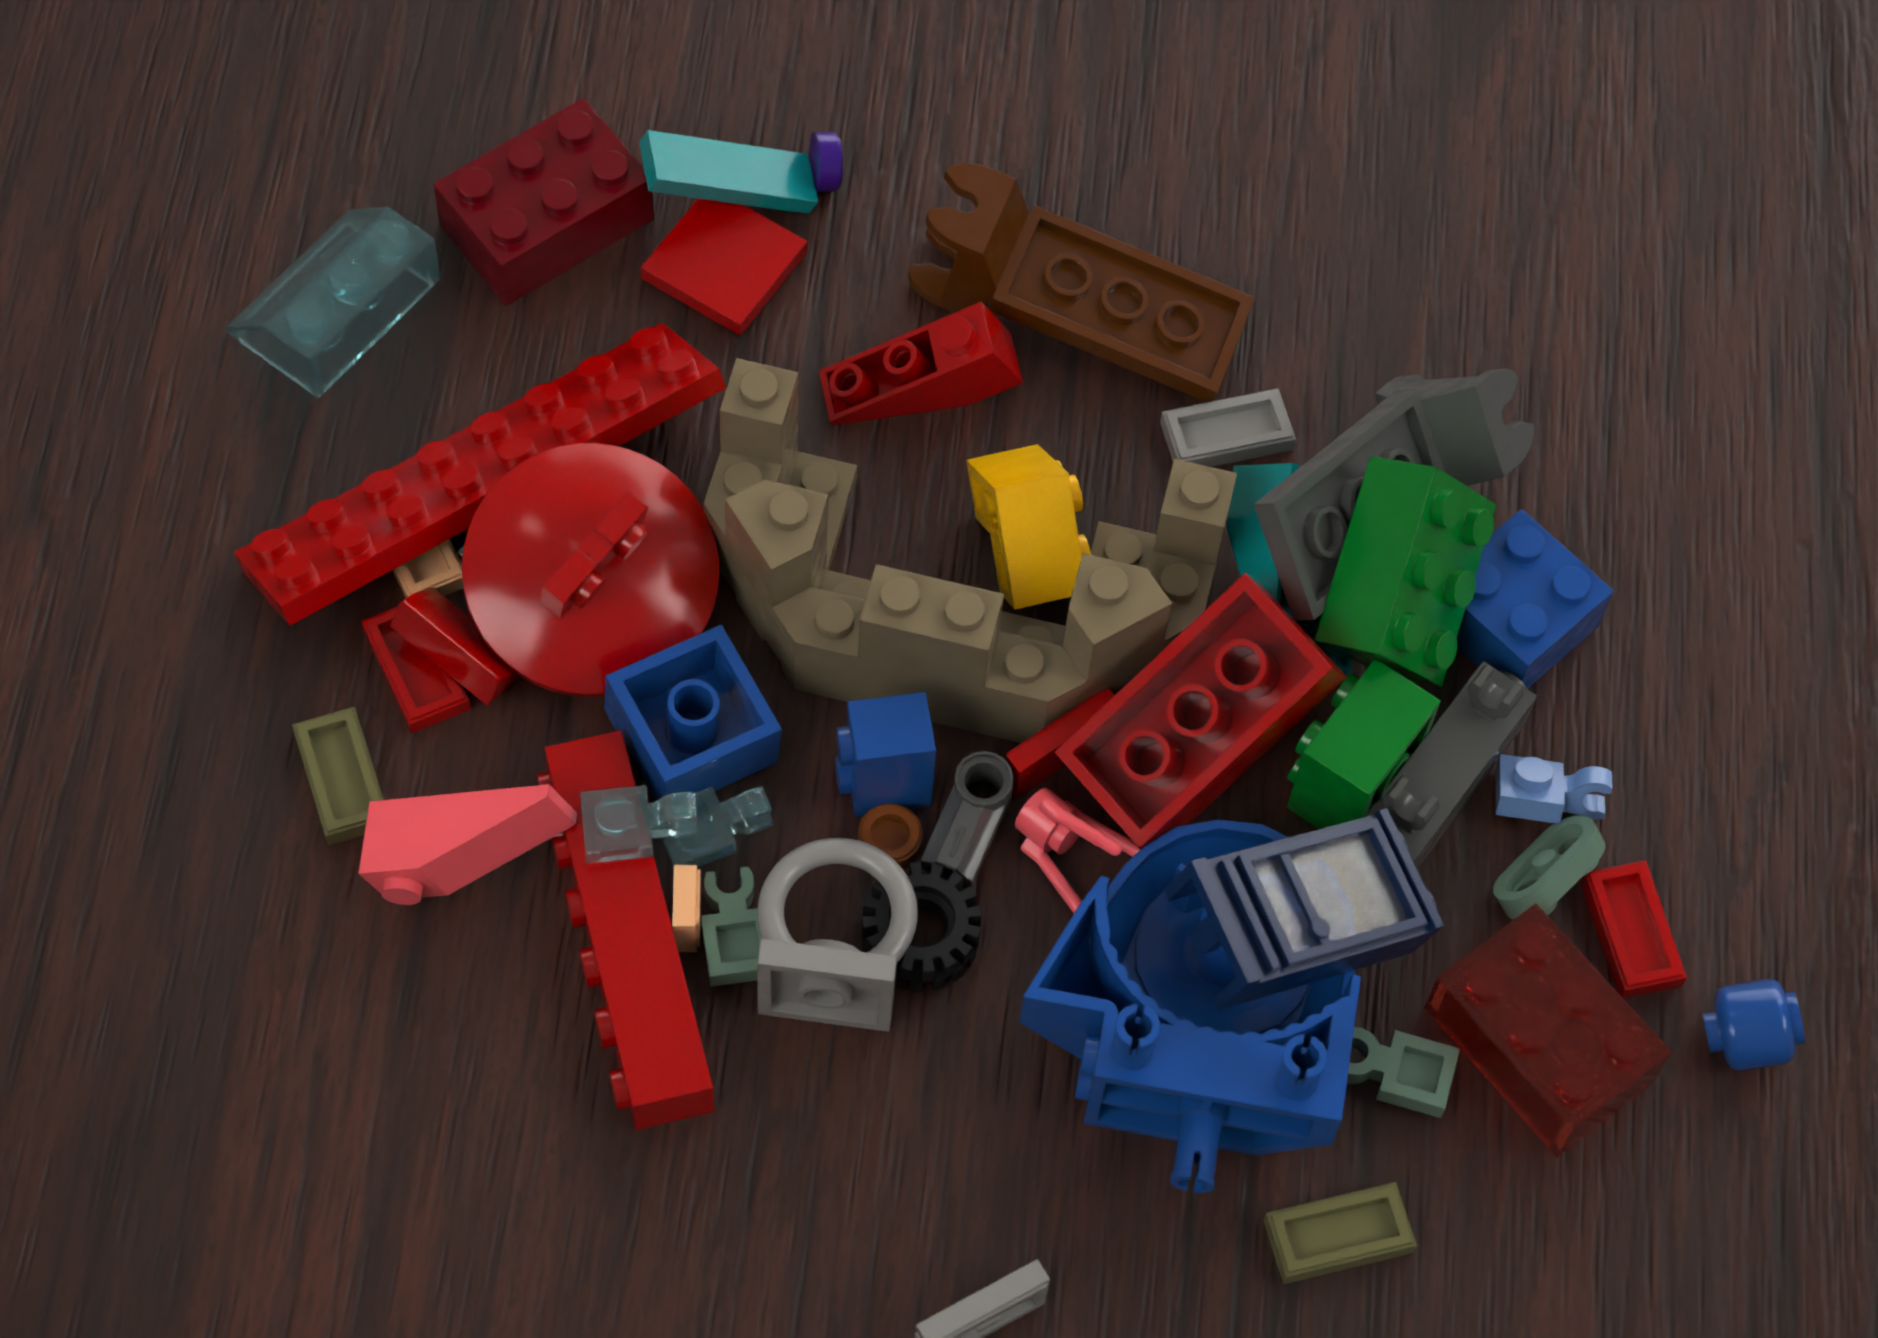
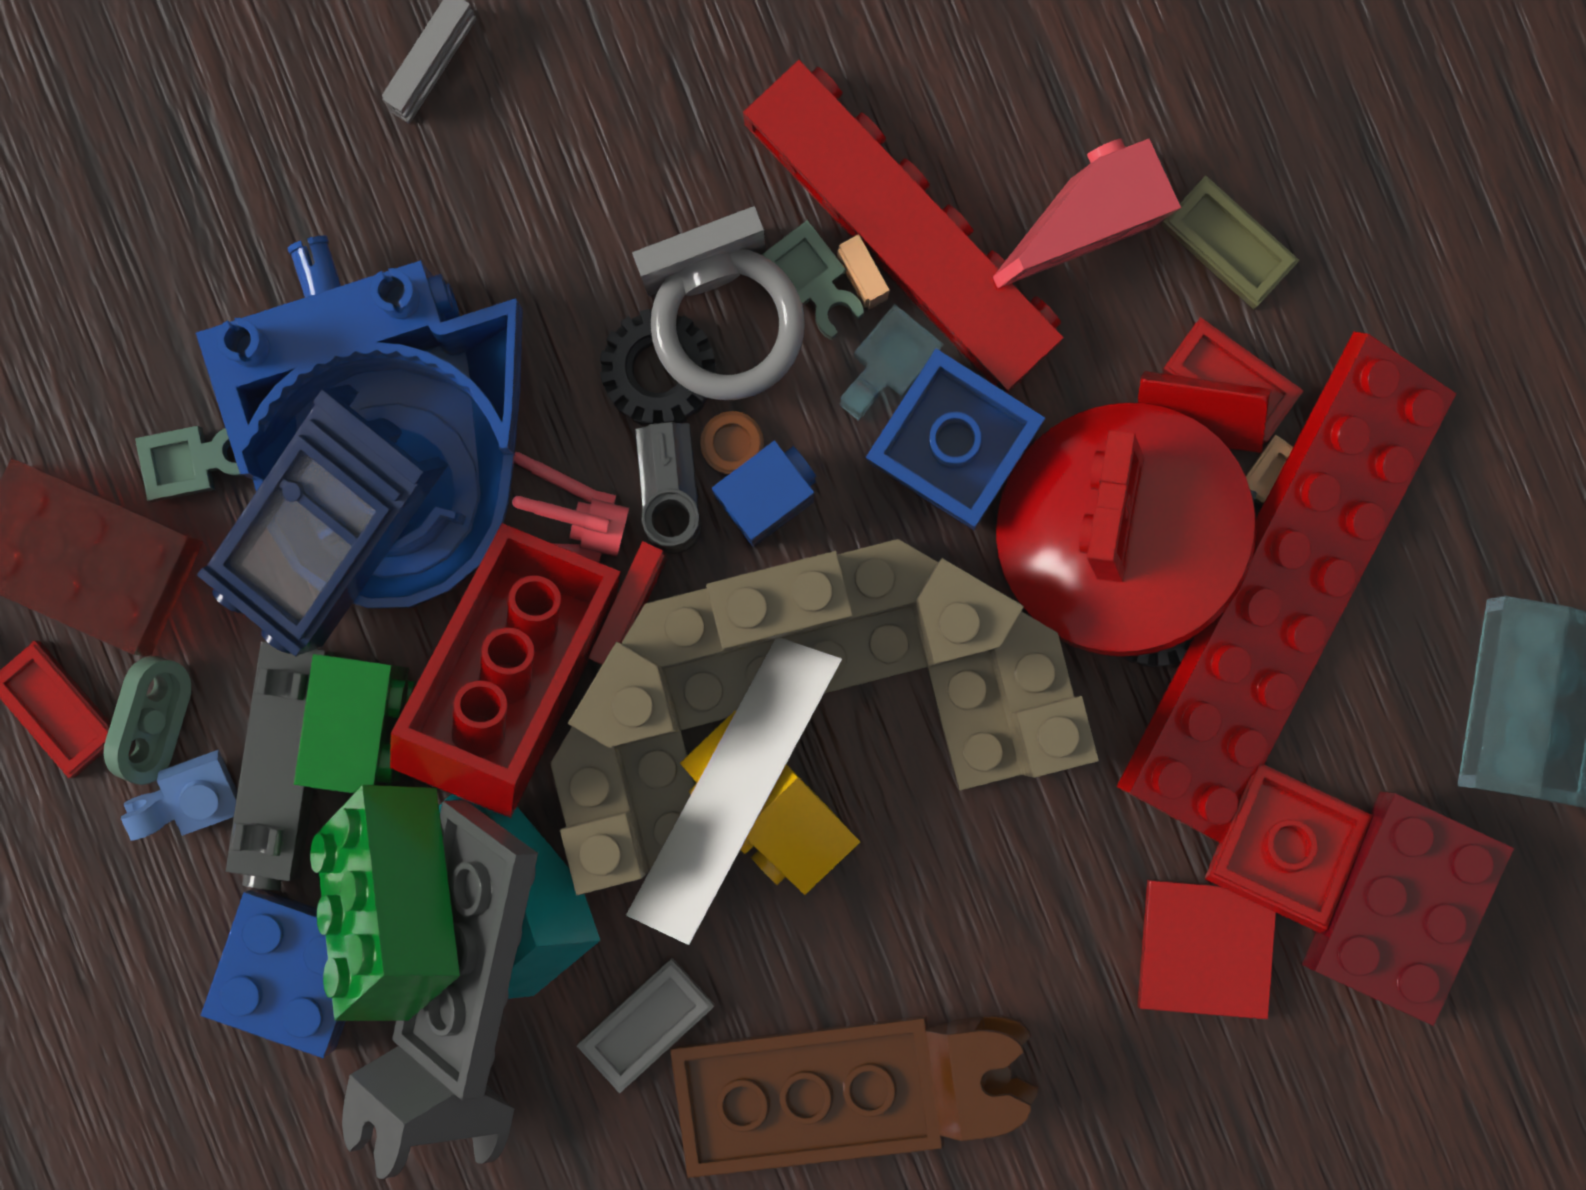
camera: 160 degrees right, 25 degrees up
clear light blue plate [580,785,698,863] -> none
teal tile [639,130,818,214] -> none
dark purple tile [809,132,843,192] -> none
red slope [819,302,1023,425] -> none
olive tile [1263,1182,1417,1284] -> none
none -> white sticker [626,638,842,945]
none -> red tile [1204,765,1373,933]

